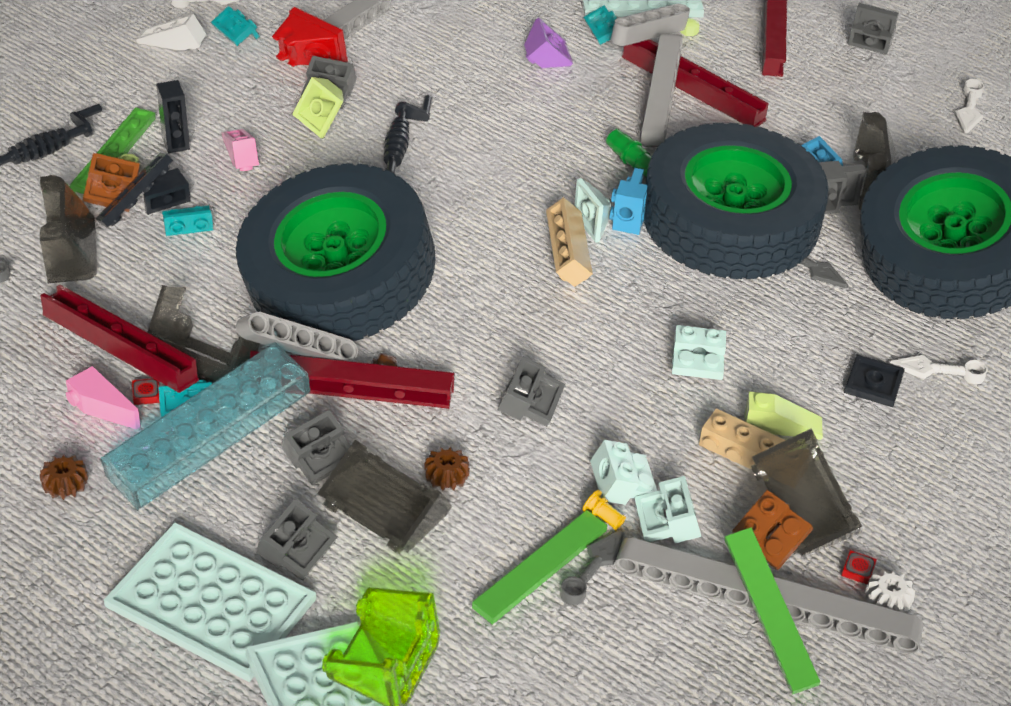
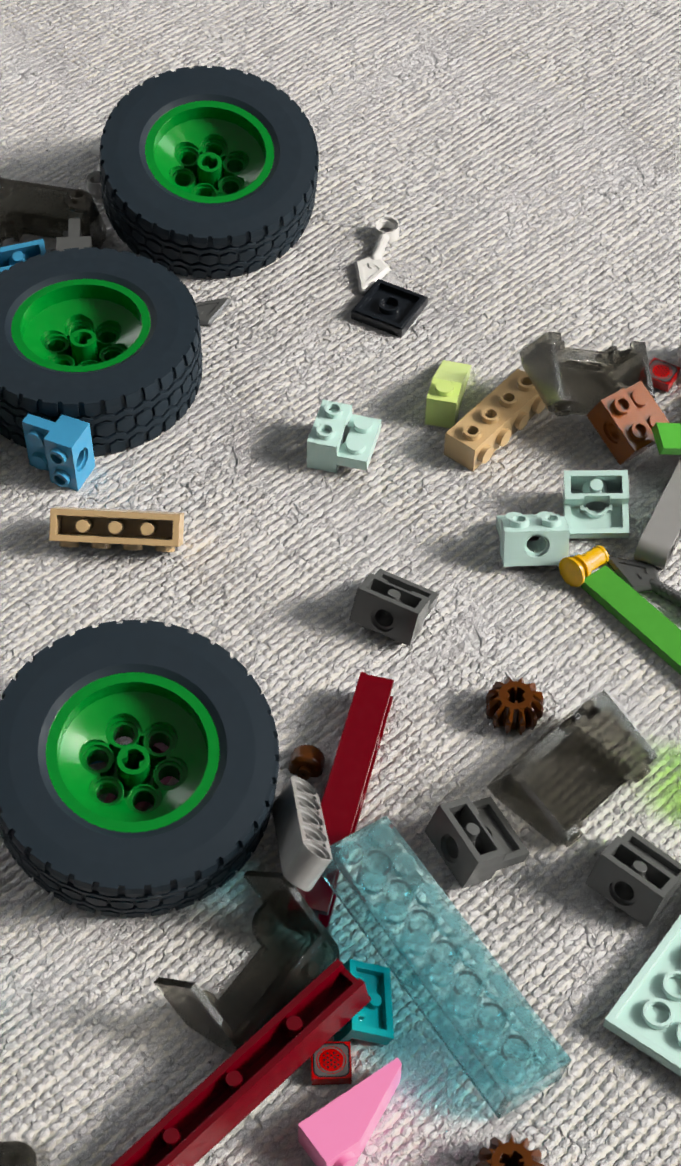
camera: 80 degrees left, 5 degrees up
light aqua slope [574,178,611,243] -> none

